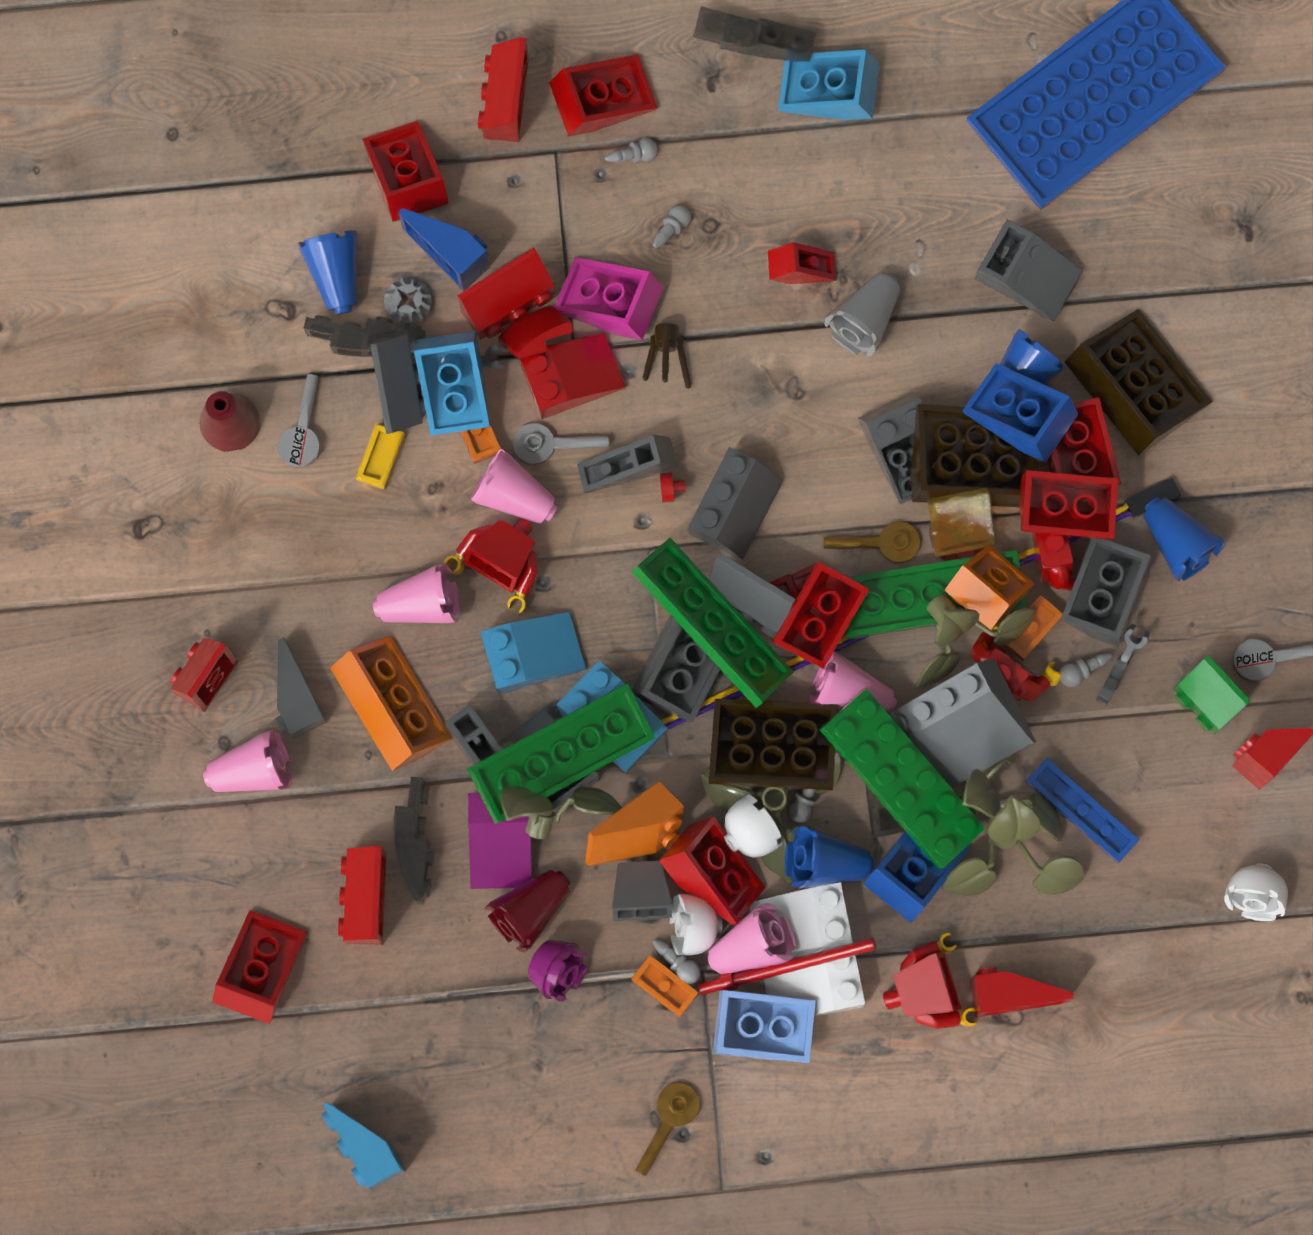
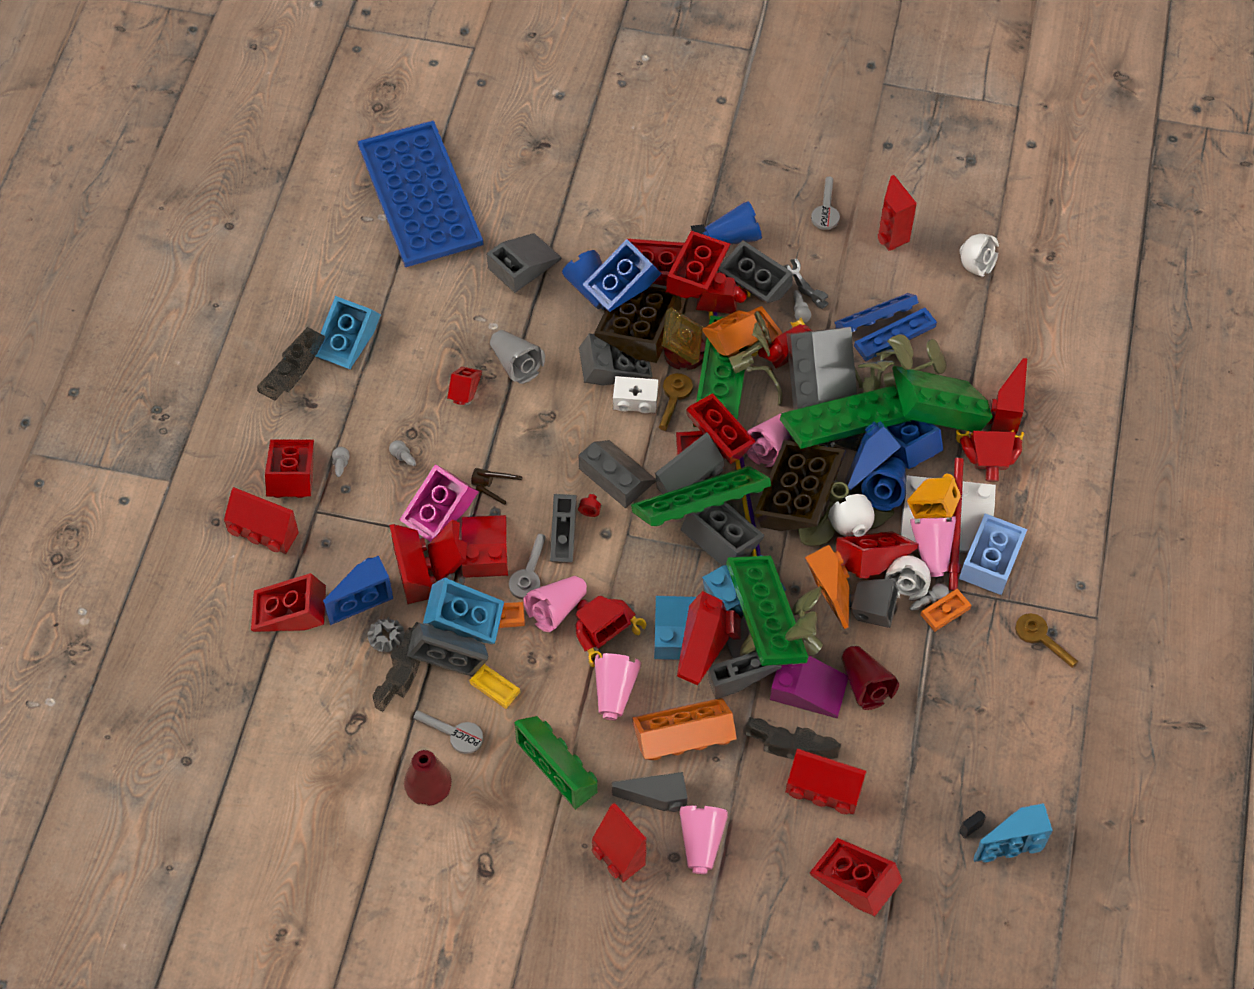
camera: 75 degrees left, 20 degrees down
blue cone [298,230,358,315] -> none
magenta cone [528,940,587,1002] -> none
dark brown slope [1065,309,1213,456] -> none
slope [1173,655,1251,734] -> none
none -> green slope [514,716,598,810]
none -> white brick [613,376,658,413]
none -> red wedge [677,591,729,685]
none -> red tile [725,610,741,640]
none -> blue plate [834,293,919,332]
none -> blue slope [845,421,901,490]
none -> green slope [892,366,992,432]
none -> light orange torso [907,473,961,519]
none -> black tile [959,810,986,839]

